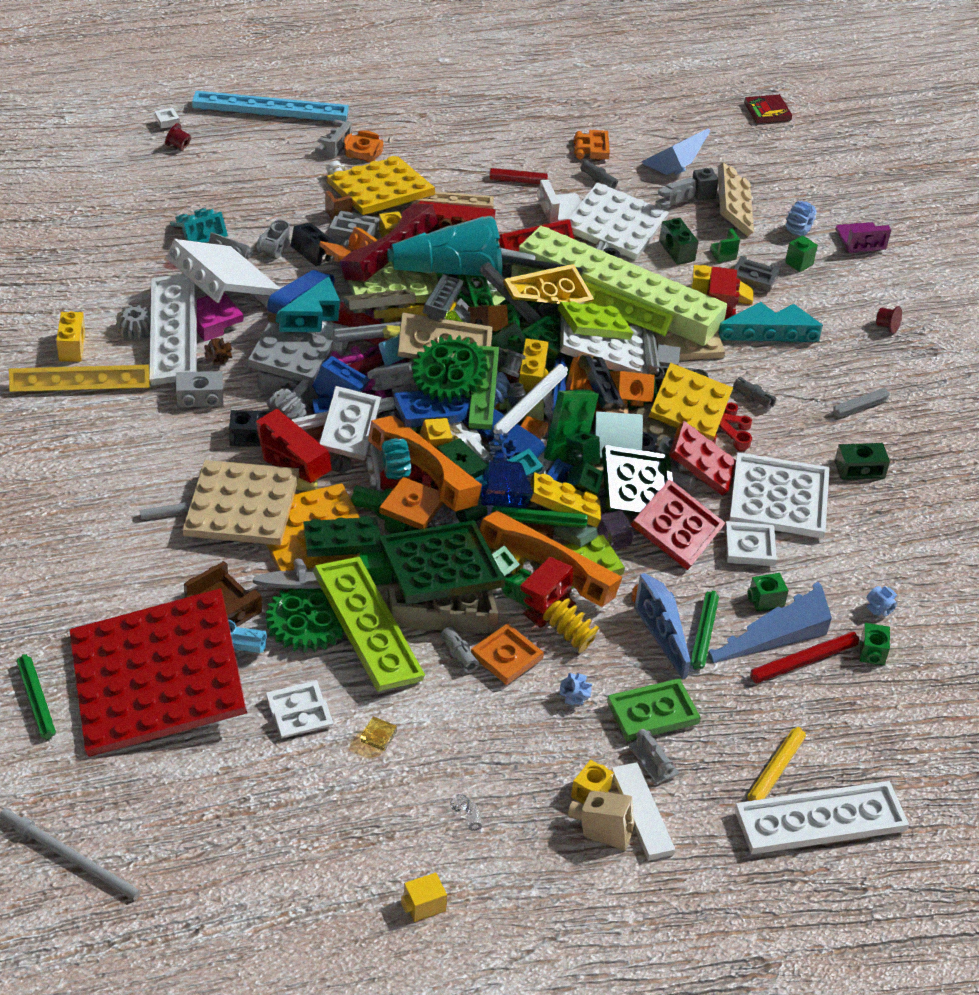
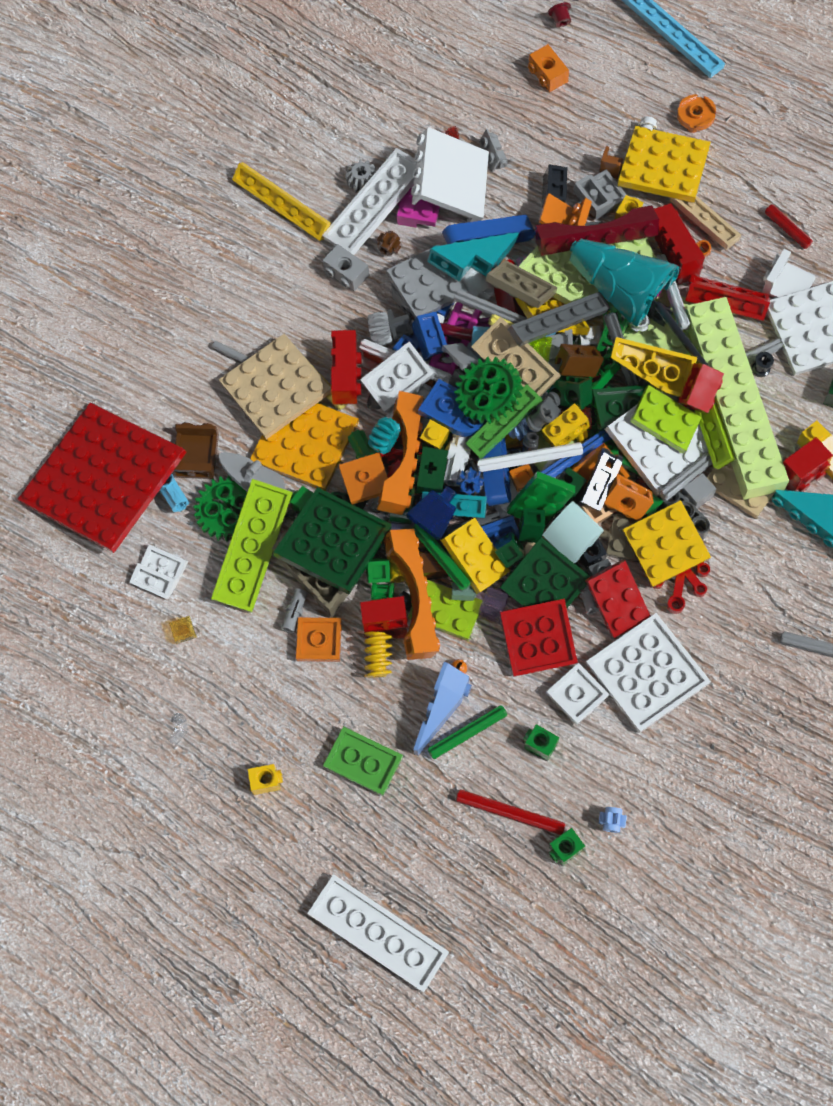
camera: 55 degrees right, 25 degrees up
green axle [16,654,56,740] -> none
yellow brick [56,311,86,362] -> none
teal bracket [170,208,228,243] -> none
black brick [229,410,272,447] -> none
light grey piece [256,220,290,258] -> none
dark green plate [303,516,382,557] -> none
light grey hinge [315,120,352,158] -> none
yellow brick [401,872,448,922] -> none
light blue gear [559,673,592,706] -> none
tan torso [568,791,635,851] -> none
white tile [611,762,675,861] -> none
light grey hinge [628,729,679,784] -> none
medium blue wedge [707,582,832,663] -> none
dark grey pin [733,377,777,410] -> none
yellow axle [747,727,806,801] -> none
dark green brick [834,443,890,480] -> none
none -> orange brick [528,44,569,92]
none -> brick [678,363,724,413]

